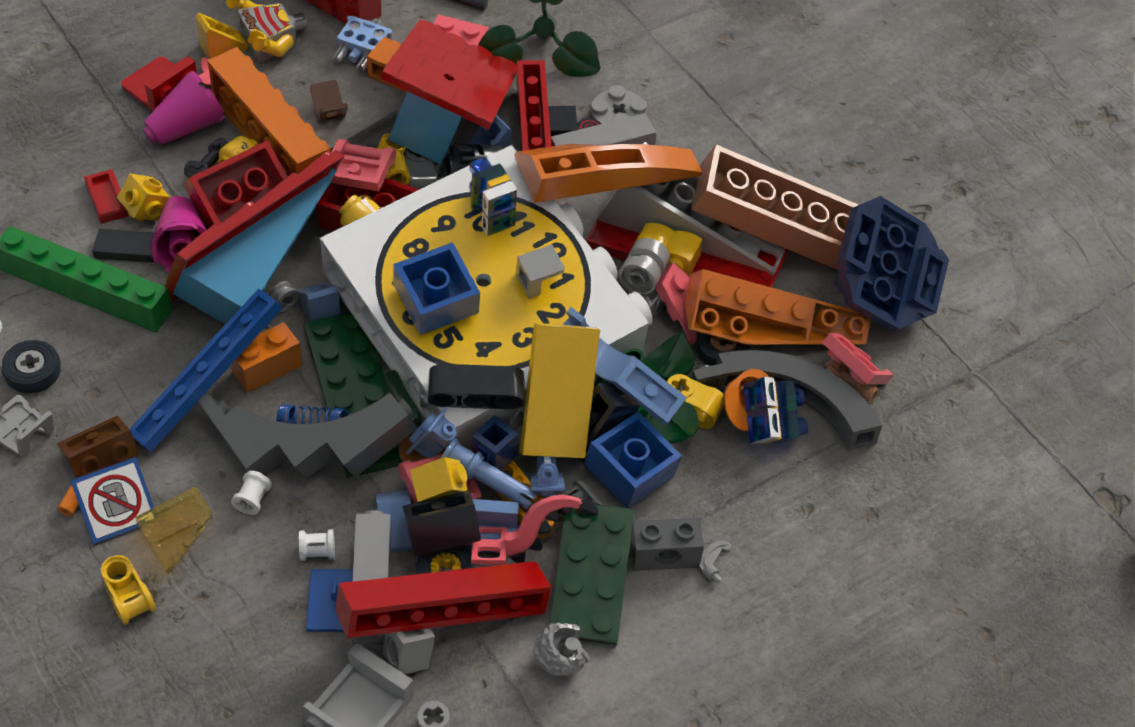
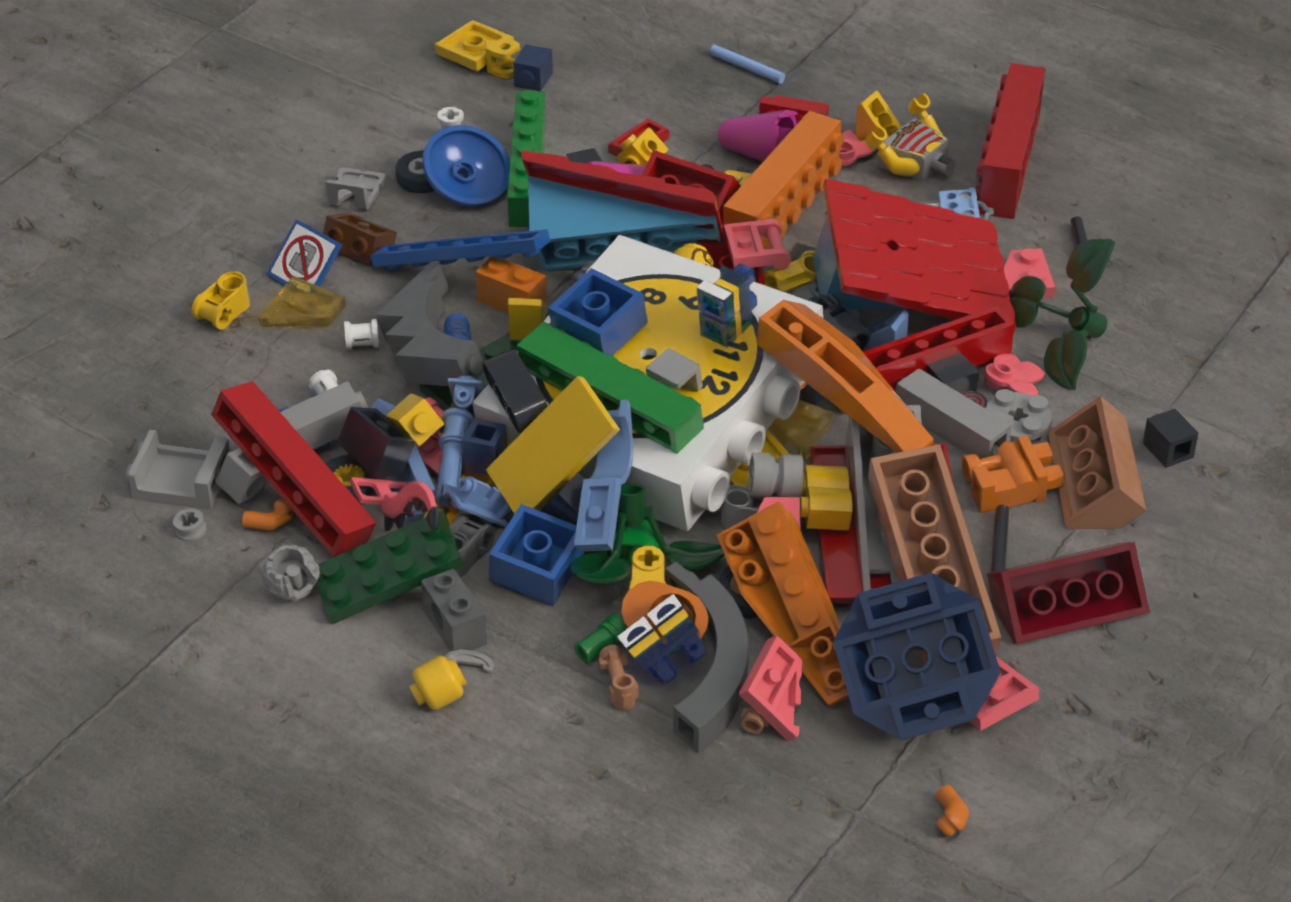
camera: 70 degrees right, 10 degrees down
none -> orange arm [242,499,294,531]
none -> yellow head [409,655,467,711]
none -> blue dish [422,125,510,207]
none -> yellow slope [508,298,547,340]
none -> green brick [517,321,704,454]
none -> green pin [574,614,630,663]
none -> nougat bar [598,645,639,710]
none -> light blue bar [710,44,785,84]
none -> orange arm [936,784,969,836]
none -> orange hips [961,435,1063,513]
none -> coral plate [984,354,1045,396]
none -> dark red slope [987,542,1150,644]
none -> nougat slope [1048,396,1146,529]
none -> black brick [1143,408,1199,468]

